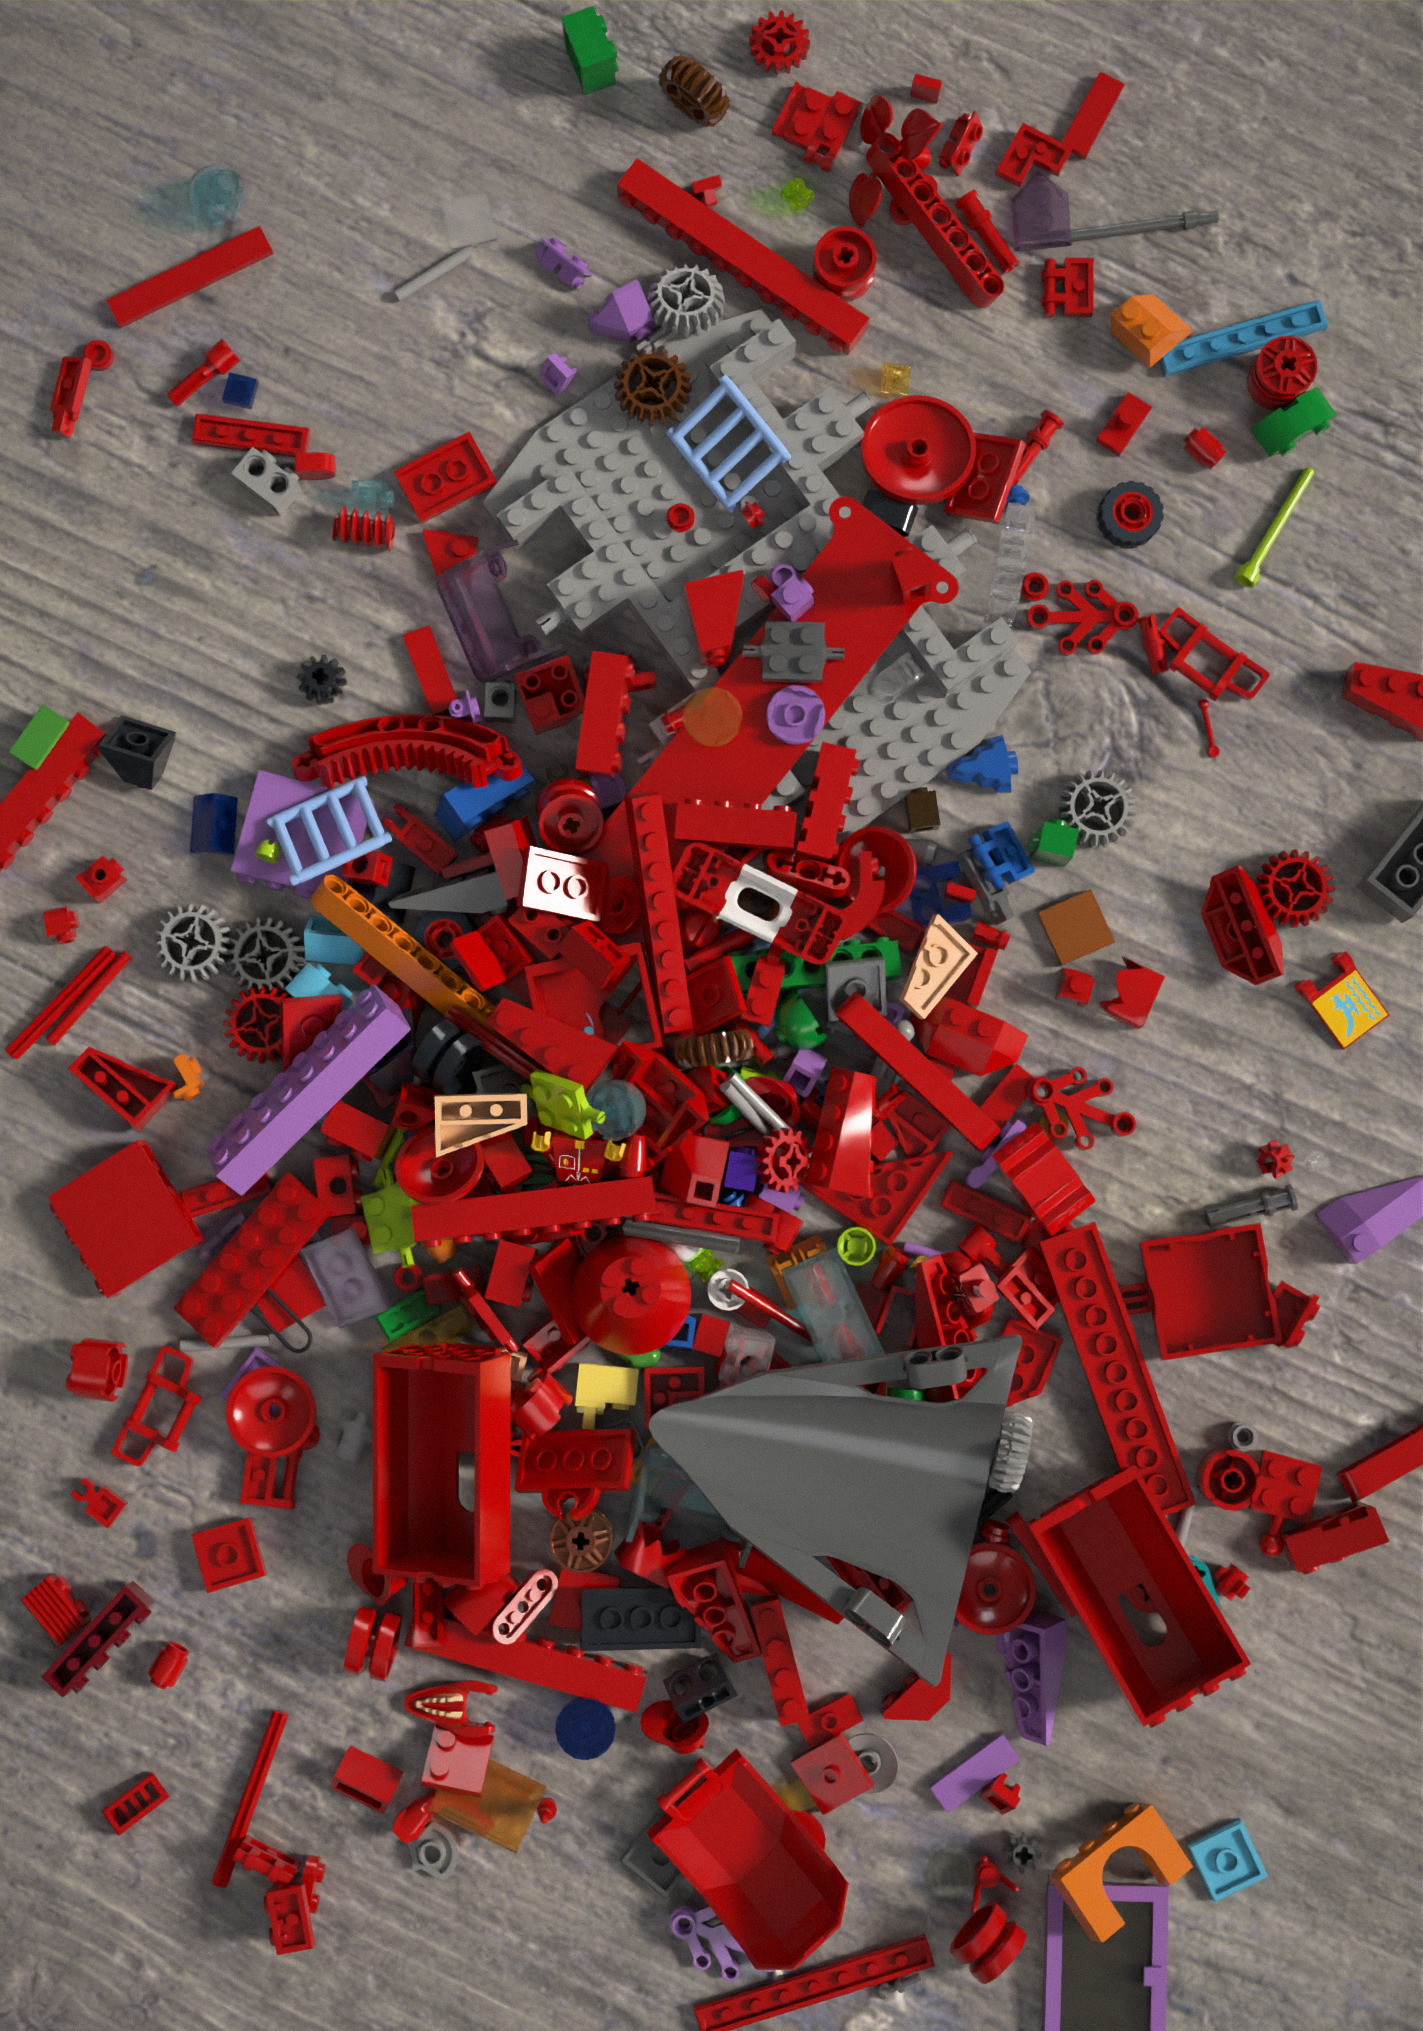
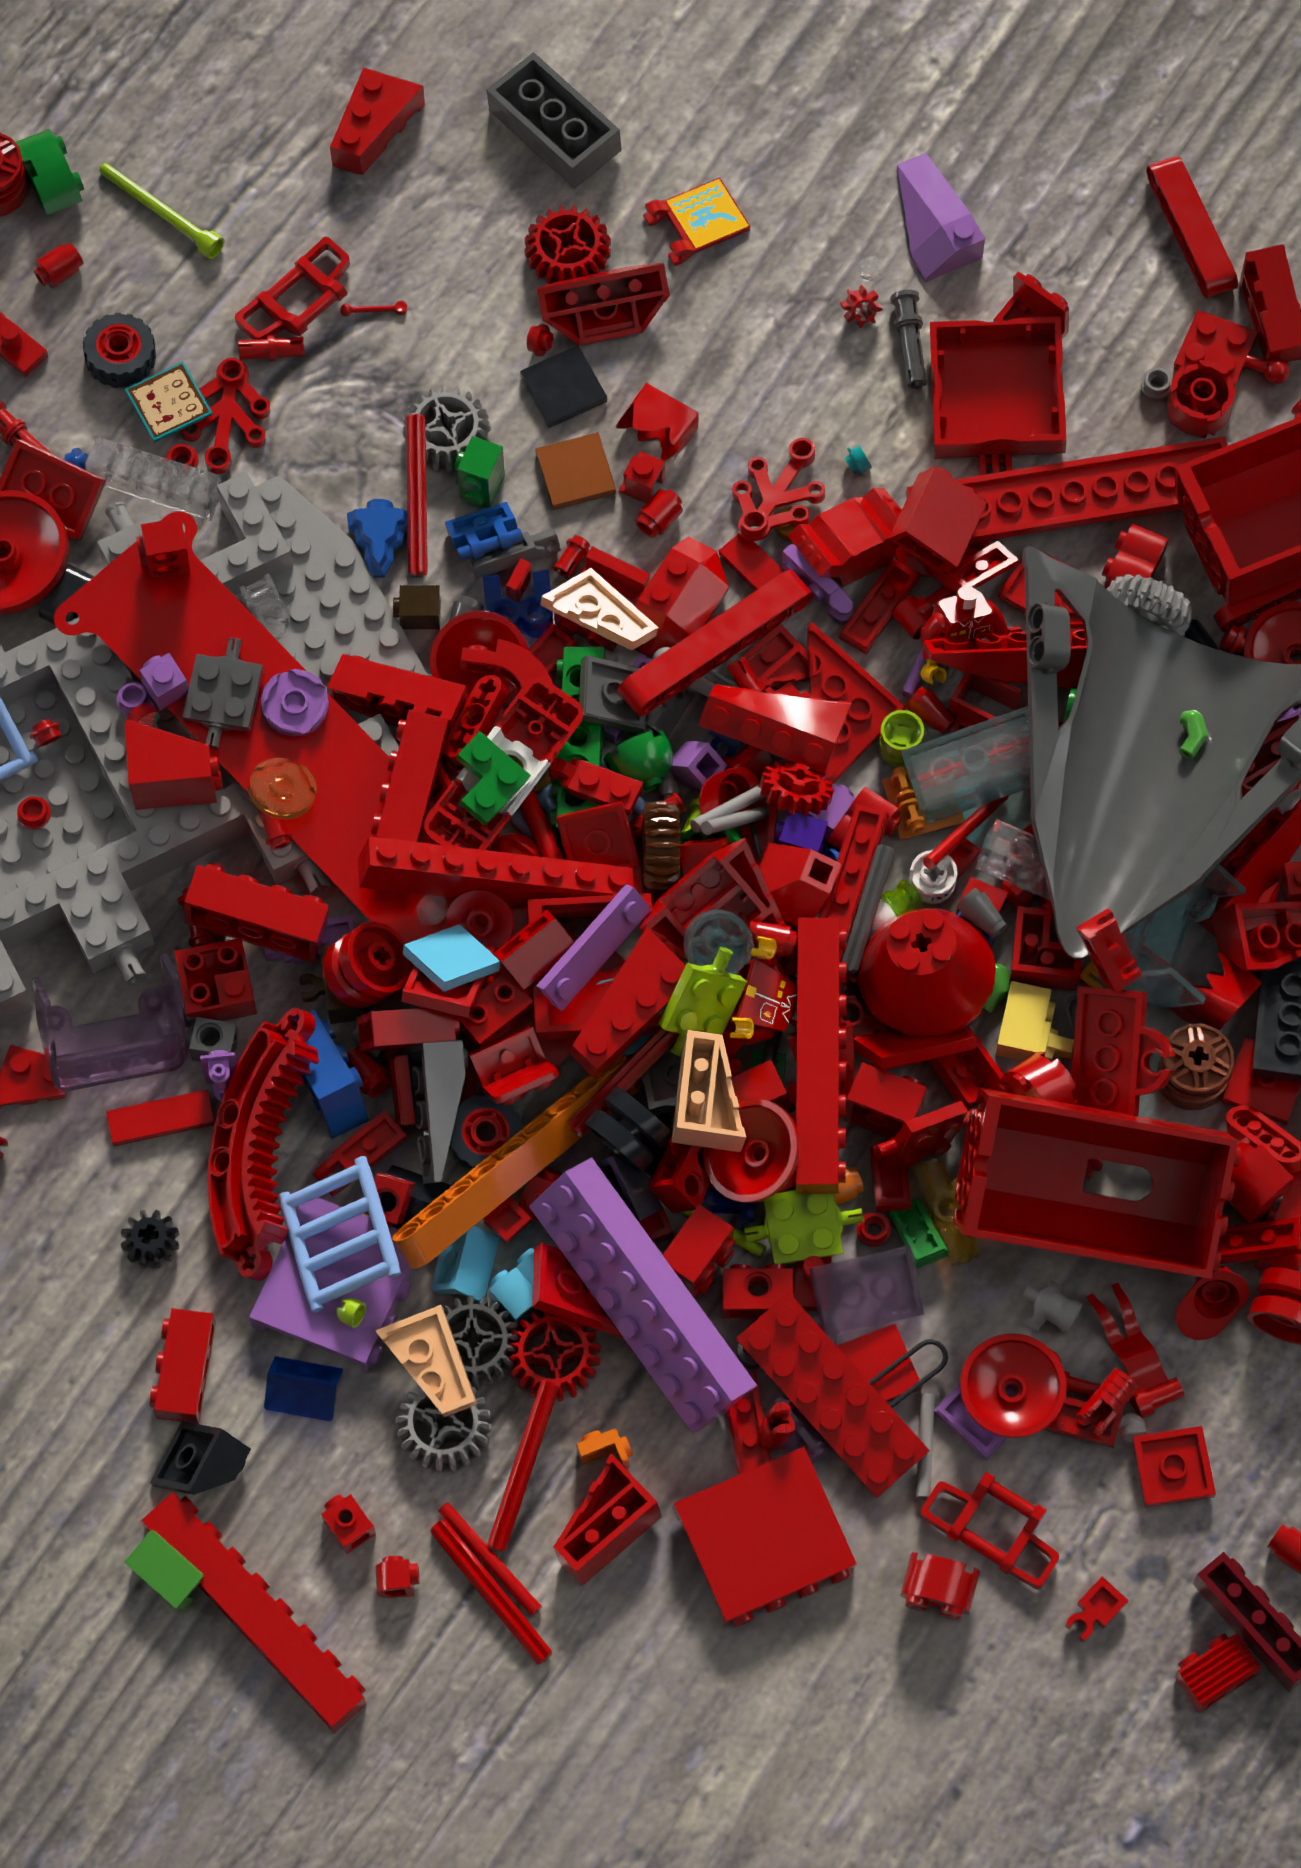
camera: 80 degrees left, 15 degrees down
none -> piece [125,362,213,443]
none -> red brick [150,1308,216,1424]
none -> light nougat wing [375,1305,477,1417]
none -> medium azure tile [403,924,500,992]
none -> red axle [406,414,428,577]
none -> clear plate [416,895,449,925]
none -> green plate [456,731,531,827]
none -> red axle [488,1380,559,1551]
none -> black tile [520,345,607,428]
none -> red plate [527,324,554,357]
none -> medium lavender plate [536,884,652,1011]
none -> red brick [635,489,683,538]
none -> red hinge [758,1402,795,1450]
none -> teal plate [844,445,872,476]
none -> red brick [889,466,987,574]
none -> dark grey cone [957,888,1007,939]
none -> red hinge [1076,908,1142,994]
none -> red hinge [1076,1368,1139,1437]
none -> red flag [1086,1282,1185,1420]
none -> red brick [1102,524,1169,588]
none -> clear hinge [1118,1413,1148,1442]
none -> bright green arm [1179,710,1208,760]

